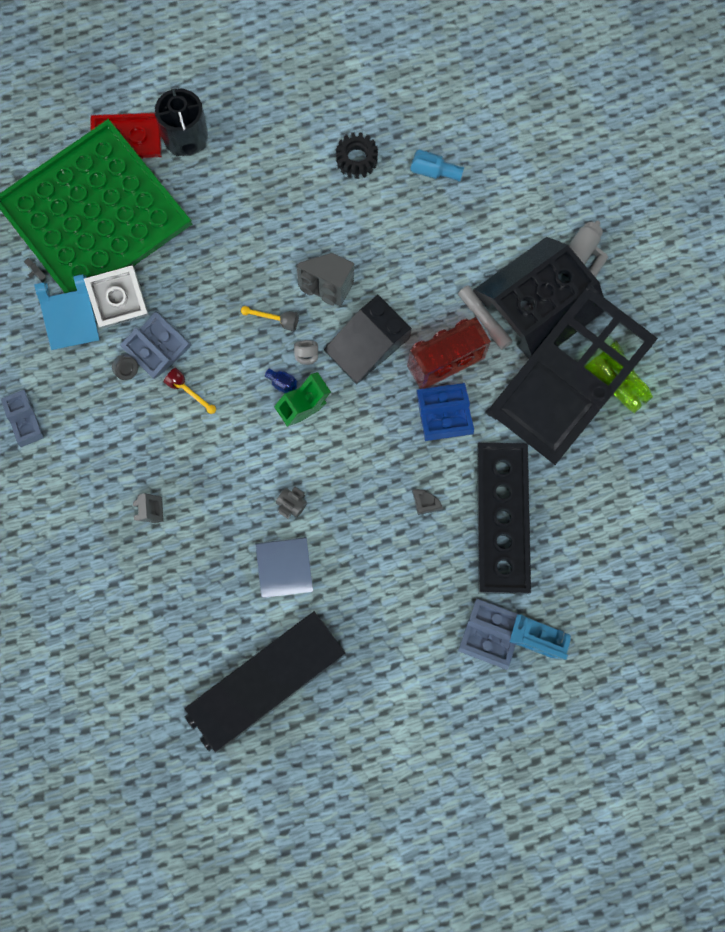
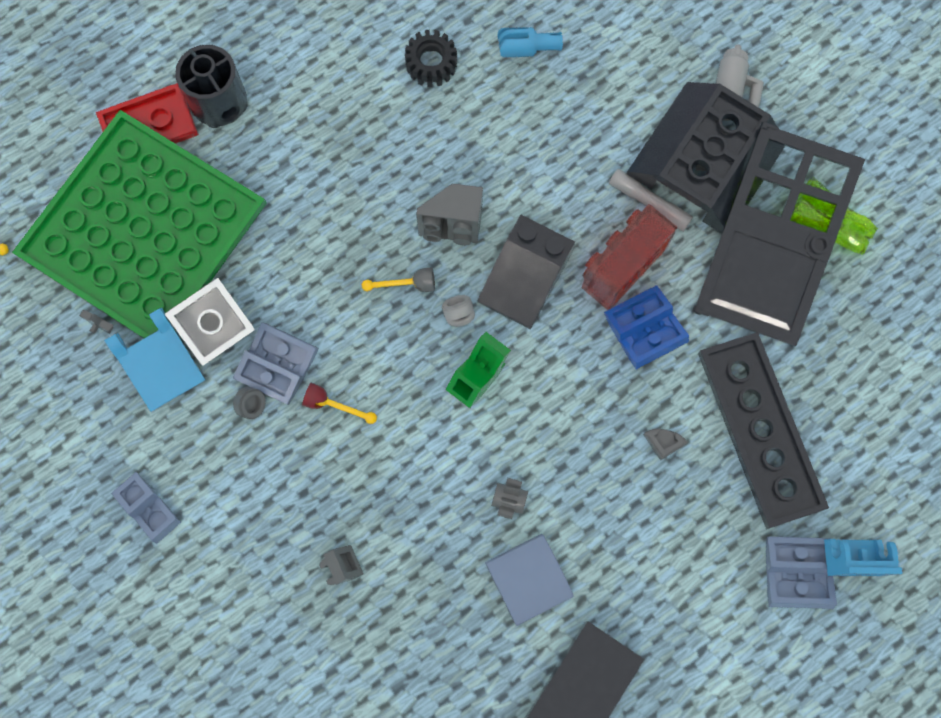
camera: 15 degrees left, 0 degrees up
clear blue cylinder [265,368,298,394] -> none

